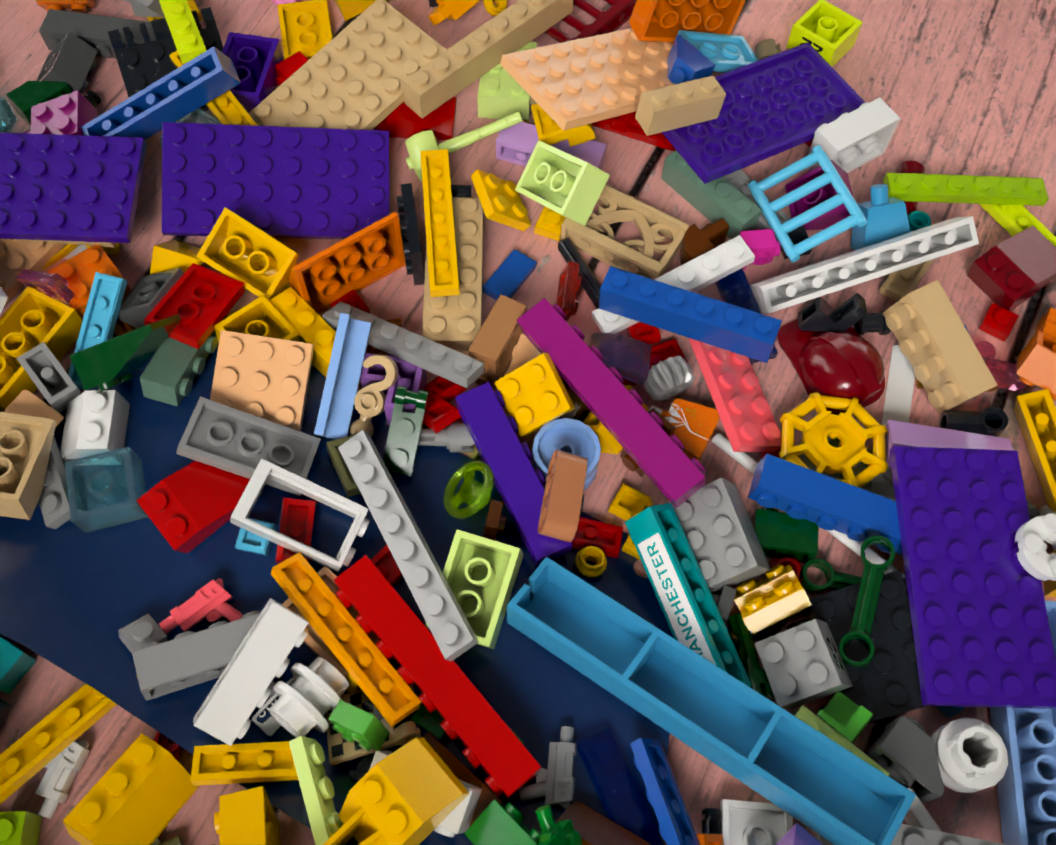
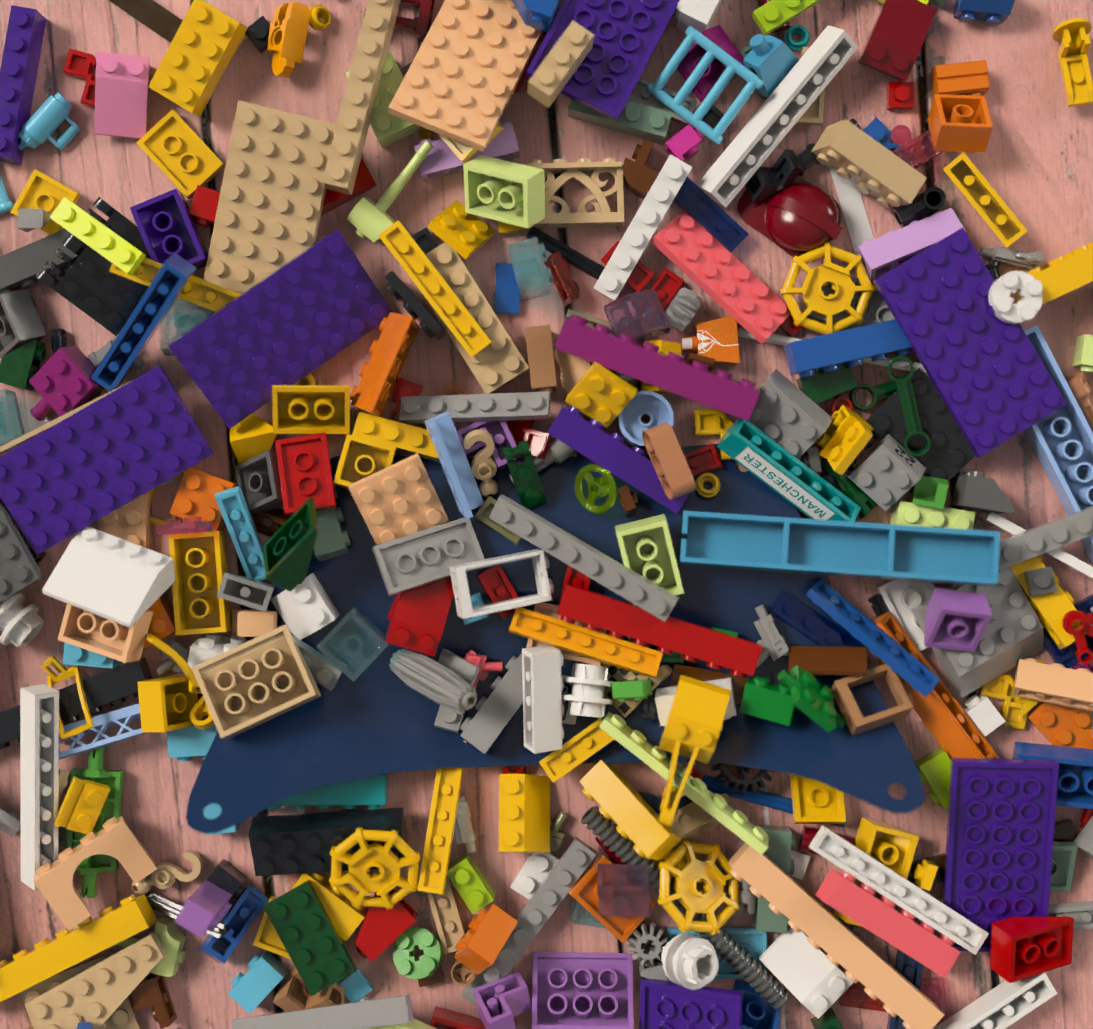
camera: 25 degrees left, 25 degrees up
blue brick [599,266,782,363] -> none
white piece [931,717,1008,794] -> none
none -> light grey plate [389,649,480,715]
none -> clear light blue brick [507,237,554,302]

